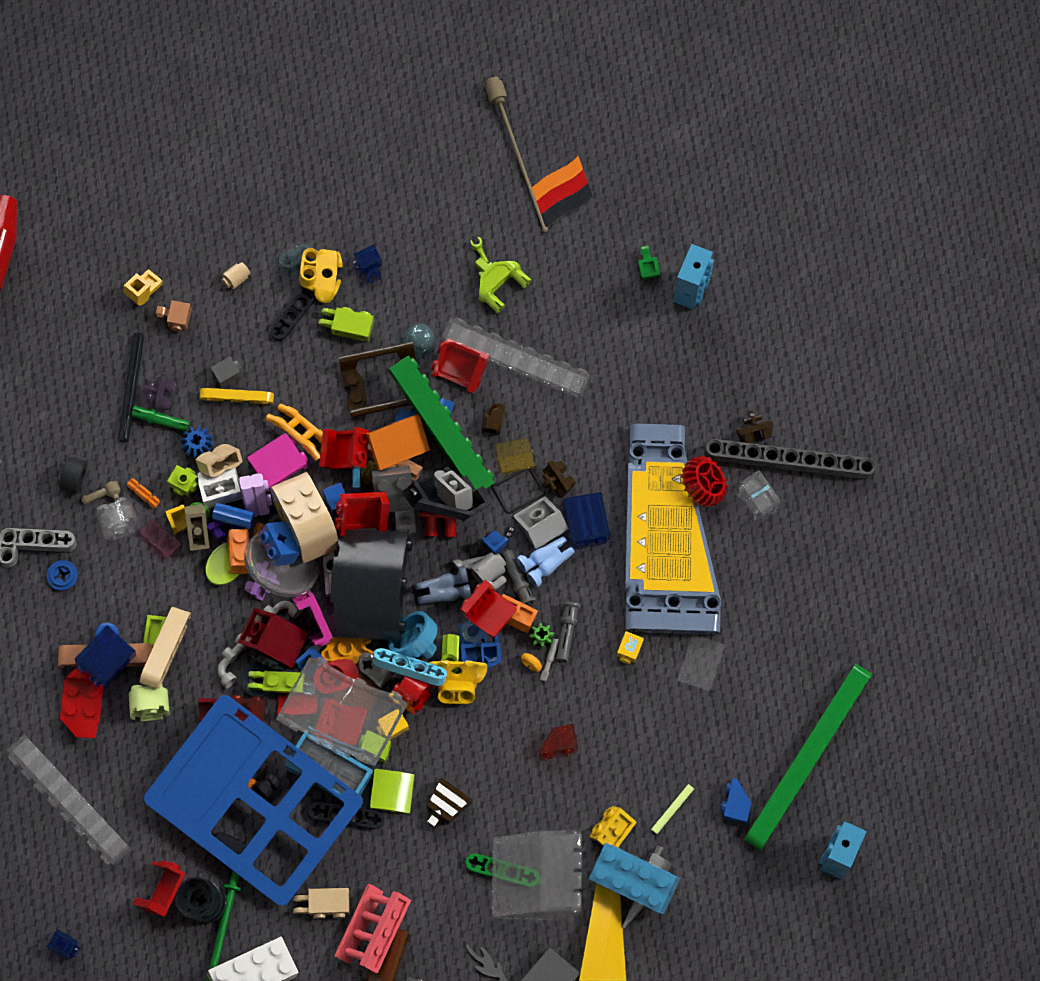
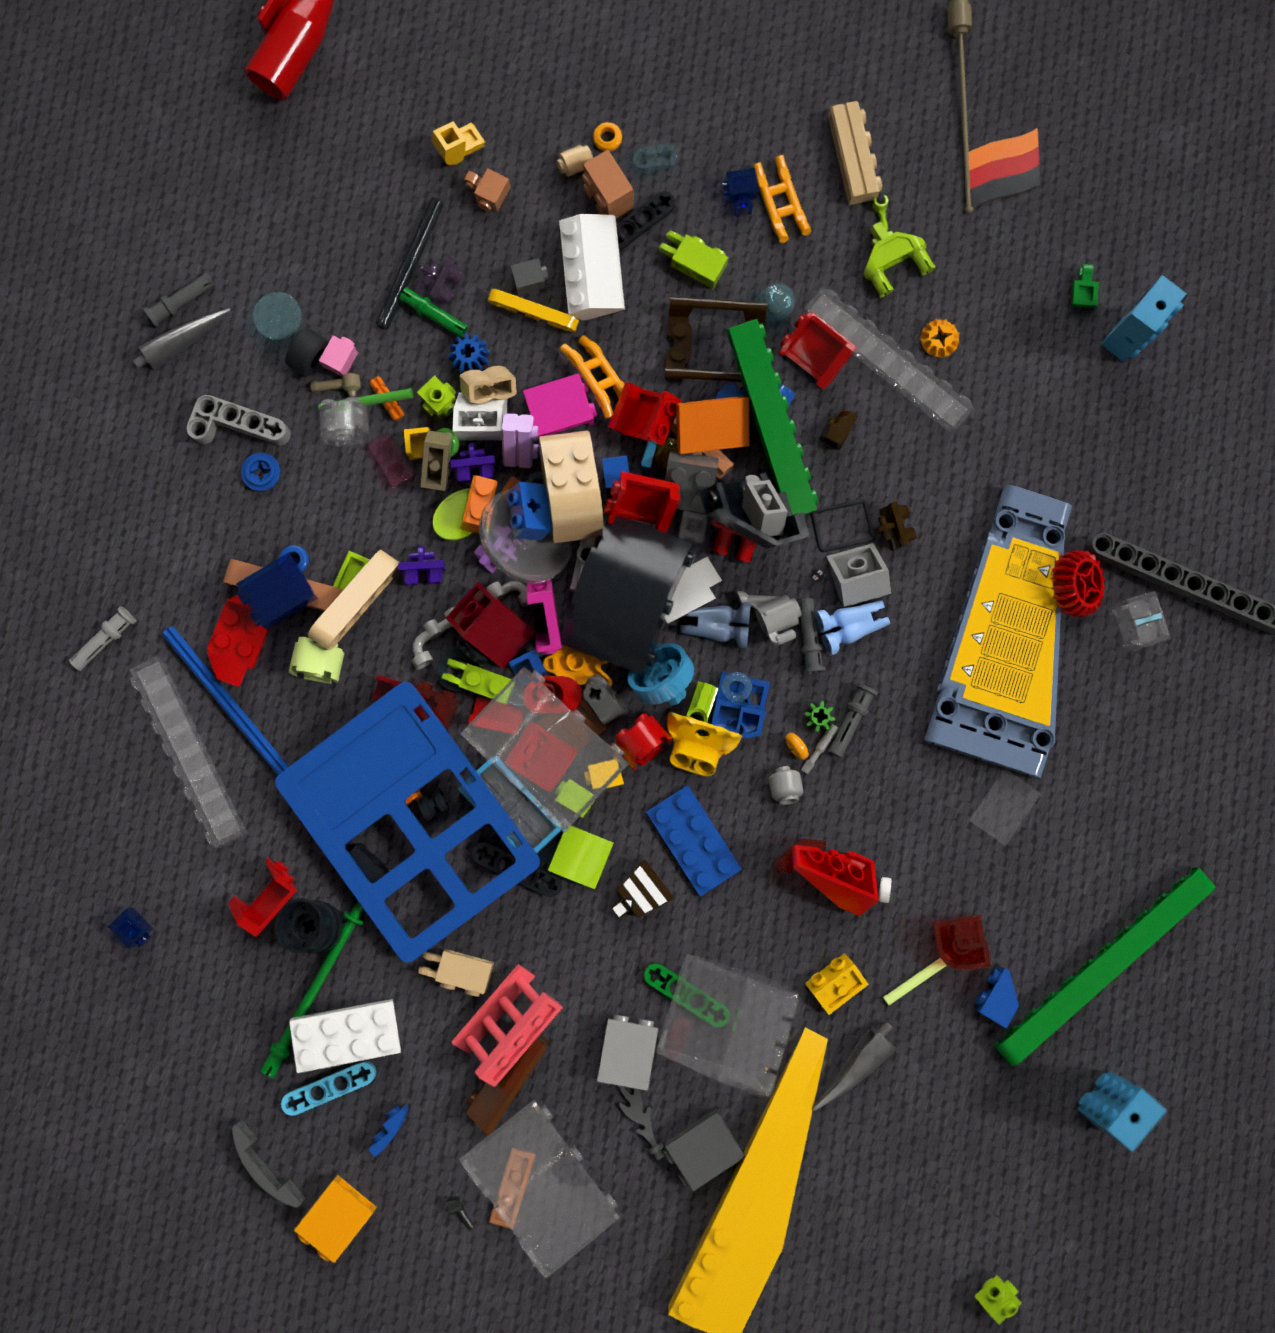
camera: 20 degrees right, 10 degrees up
blue axle [212,503,254,530] -> none
yellow piece [299,248,343,303] -> none
medium azure beam [373,648,447,686] -> none
red bracket [461,580,517,637] -> none
blue panel [481,530,509,555] -> none
clear yellow piece [495,438,535,474] -> none
orange hinge [502,594,538,634] -> none
clear blue brick [563,492,611,549] -> none
dark azure brick [589,842,681,914] -> none
yellow brick [617,631,644,664] -> none
dark brown hips [736,411,773,443] -> none
none -> blue axle [162,627,289,776]
none -> clear light blue piece [253,292,302,340]
none -> bright green bar [318,388,413,413]
none -> bright pink brick [319,336,358,377]
none -> dark purple hips [398,545,446,586]
none -> white slope [559,214,625,320]
none -> nougat brick [582,150,634,218]
none -> light orange piece [593,122,622,151]
none -> light grey brick [597,1014,658,1091]
none -> blue plate [646,785,742,896]
none -> white sticker [665,557,722,623]
none -> light orange piece [752,155,811,243]
none -> light grey head [769,766,804,805]
none -> red wedge [792,845,879,916]
none -> tan brick [828,101,882,205]
none -> white tile [878,877,891,903]
none -> light orange gear [921,319,960,357]
none -> clear red brick [932,915,991,970]

